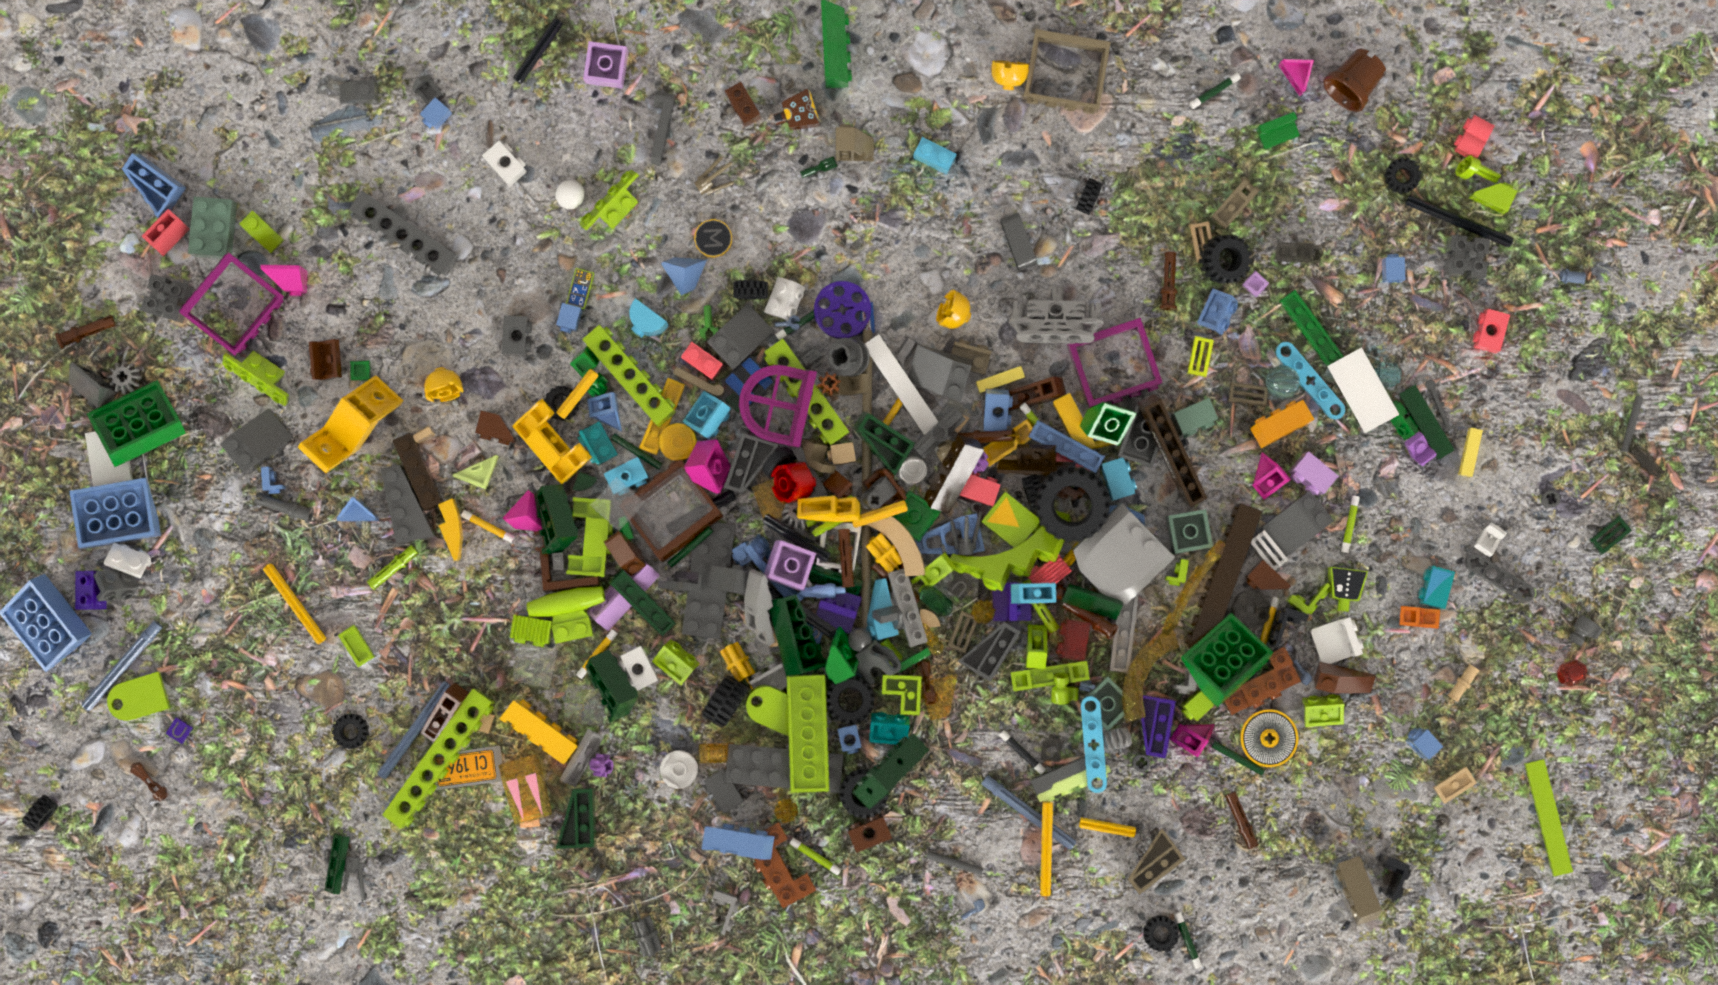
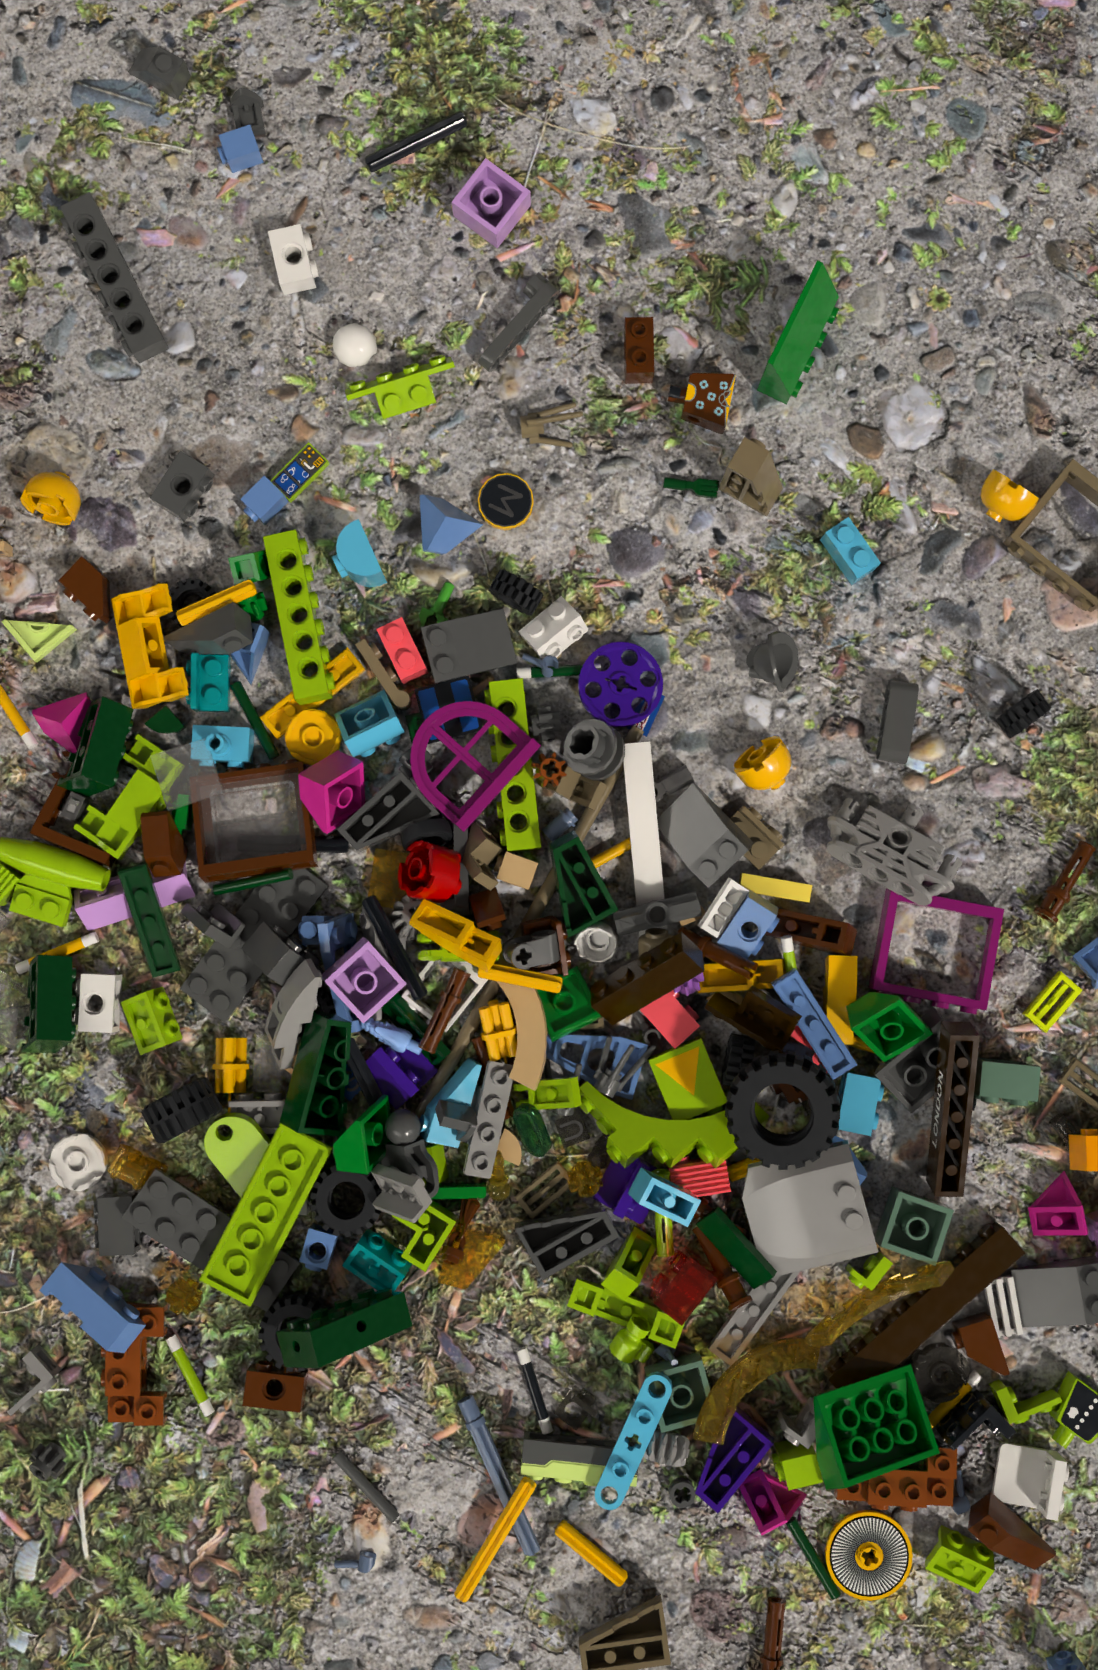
camera: 30 degrees right, 0 degrees up
none -> dark grey gear [29,1442,66,1481]
none -> dark grey slope [164,602,253,654]
none -> light grey bracket [371,1164,433,1223]
none -> sand blue pin [542,807,578,842]
none -> white slope [698,877,749,939]
none -> dark grey helmet [746,631,798,693]

